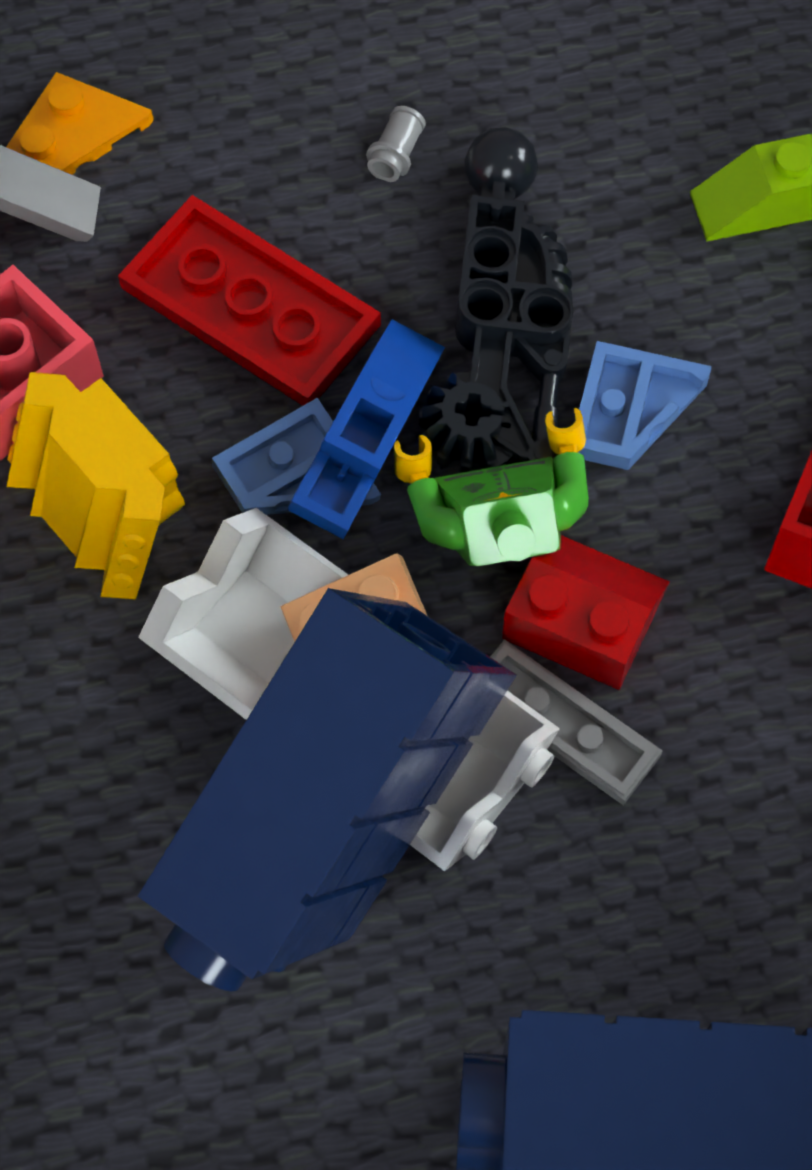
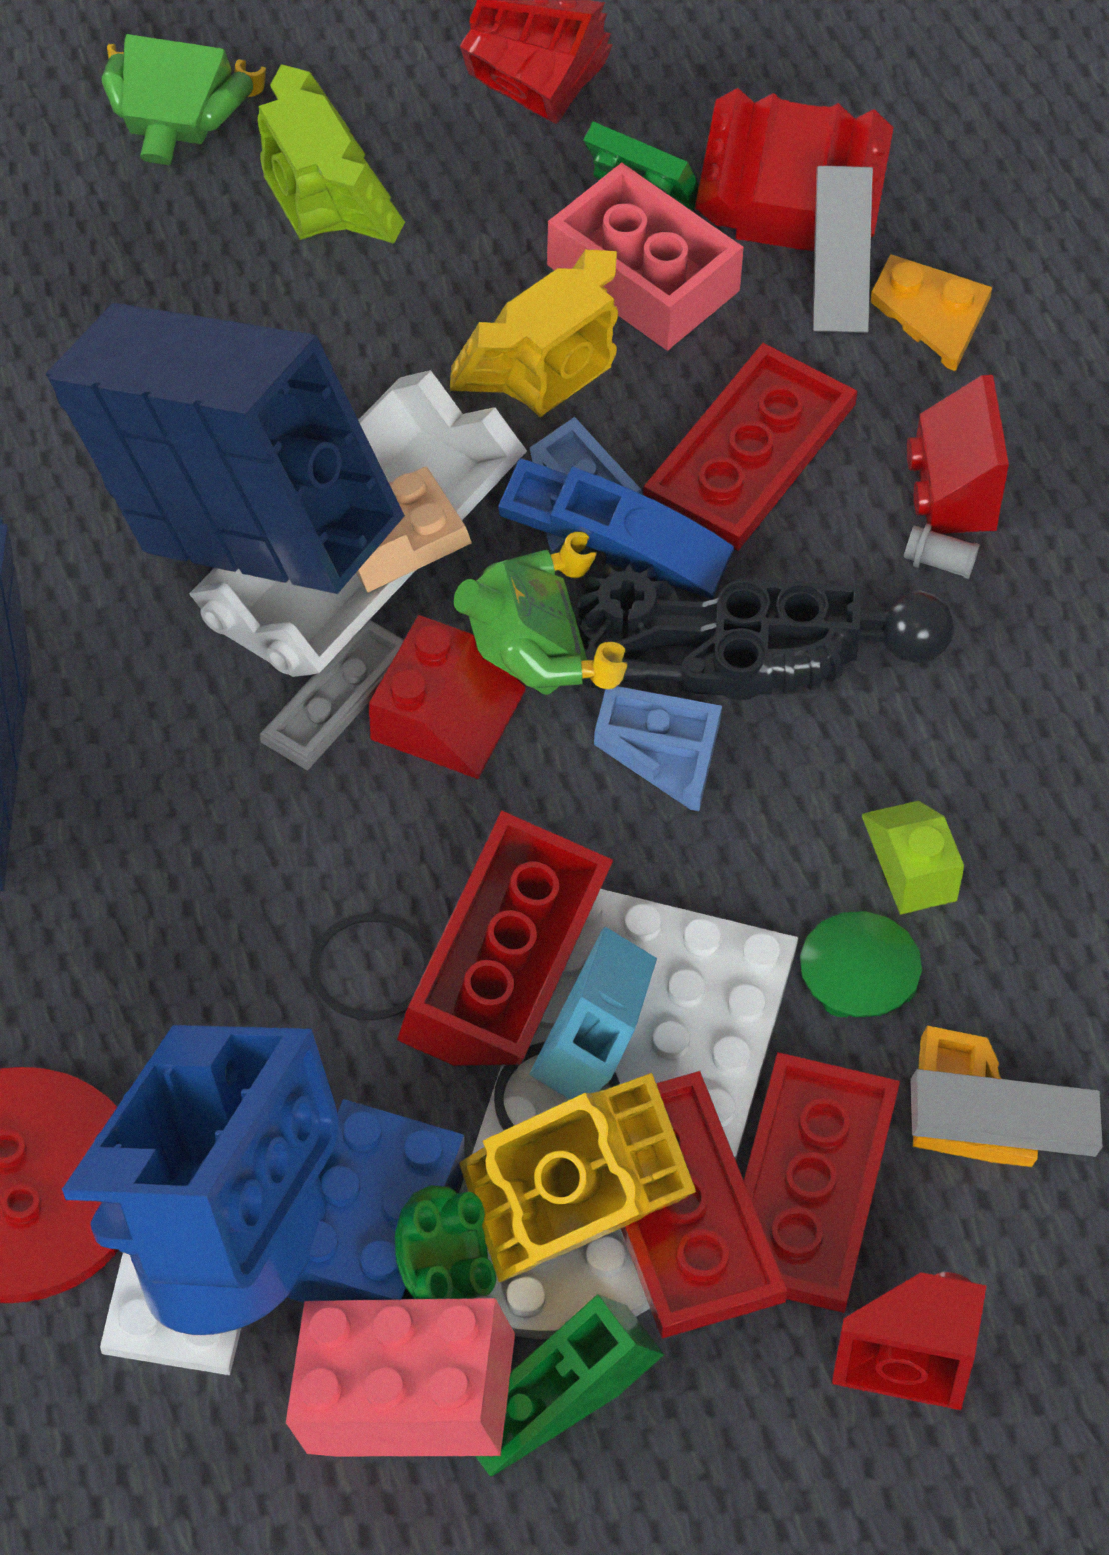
camera: 85 degrees right, 10 degrees down
none -> red slope [907,375,1009,534]

